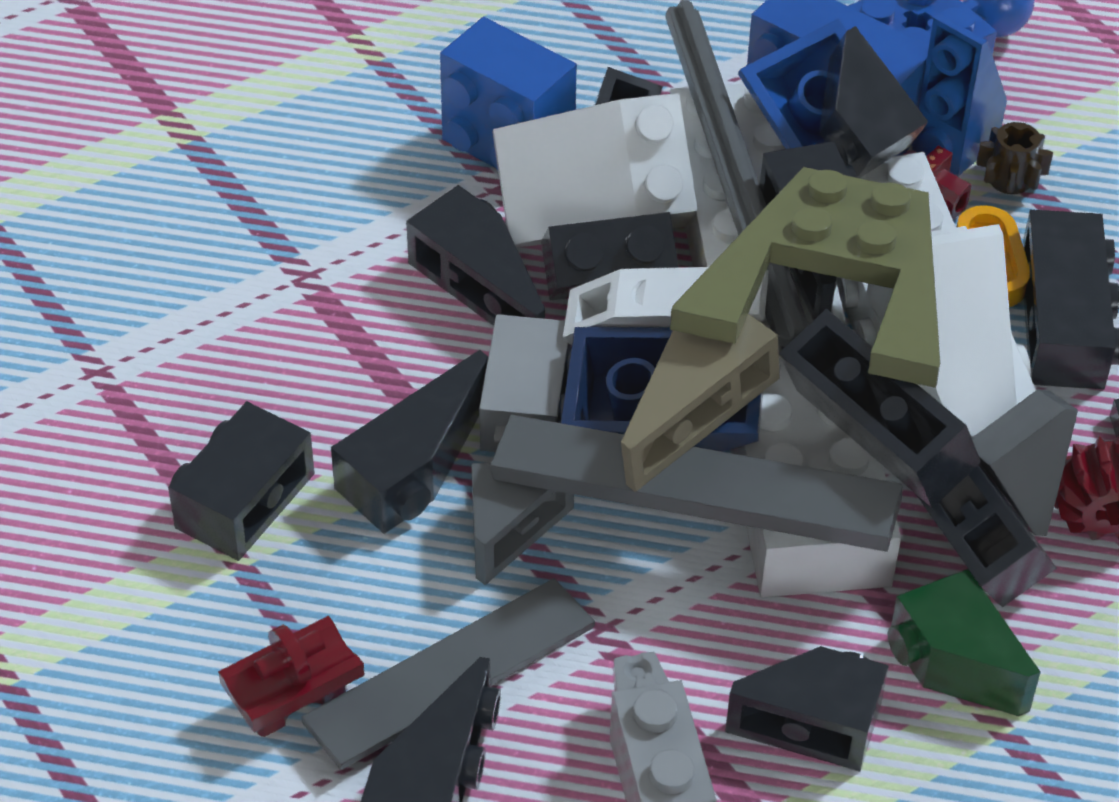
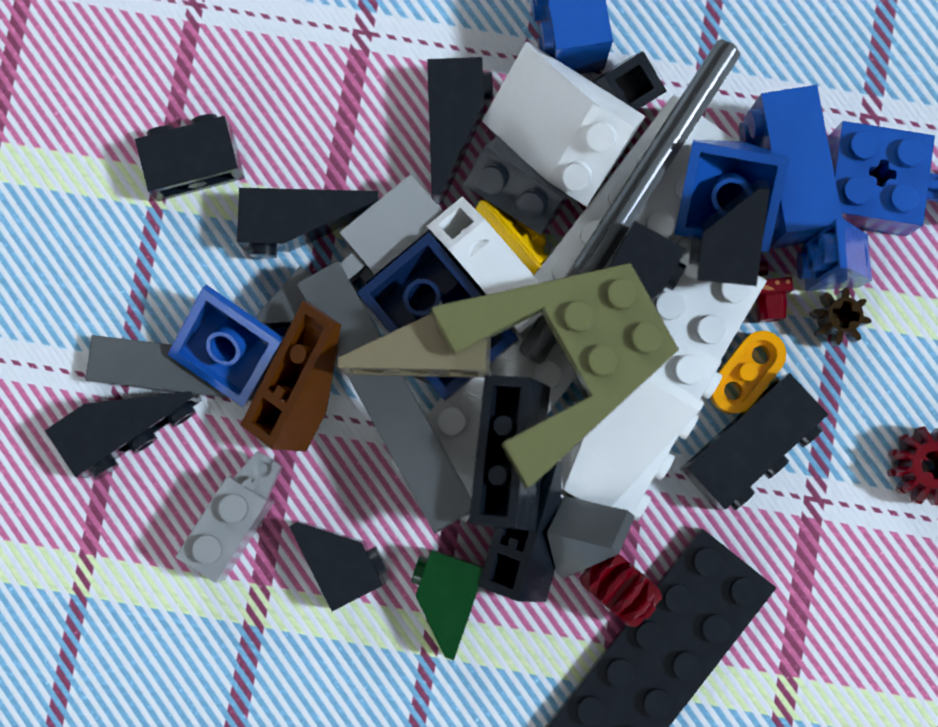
camera: 45 degrees right, 35 degrees up
dark red hips [218,615,365,737] -> none
none -> blue slope [167,284,284,407]
none -> reddish brown slope [240,301,341,452]

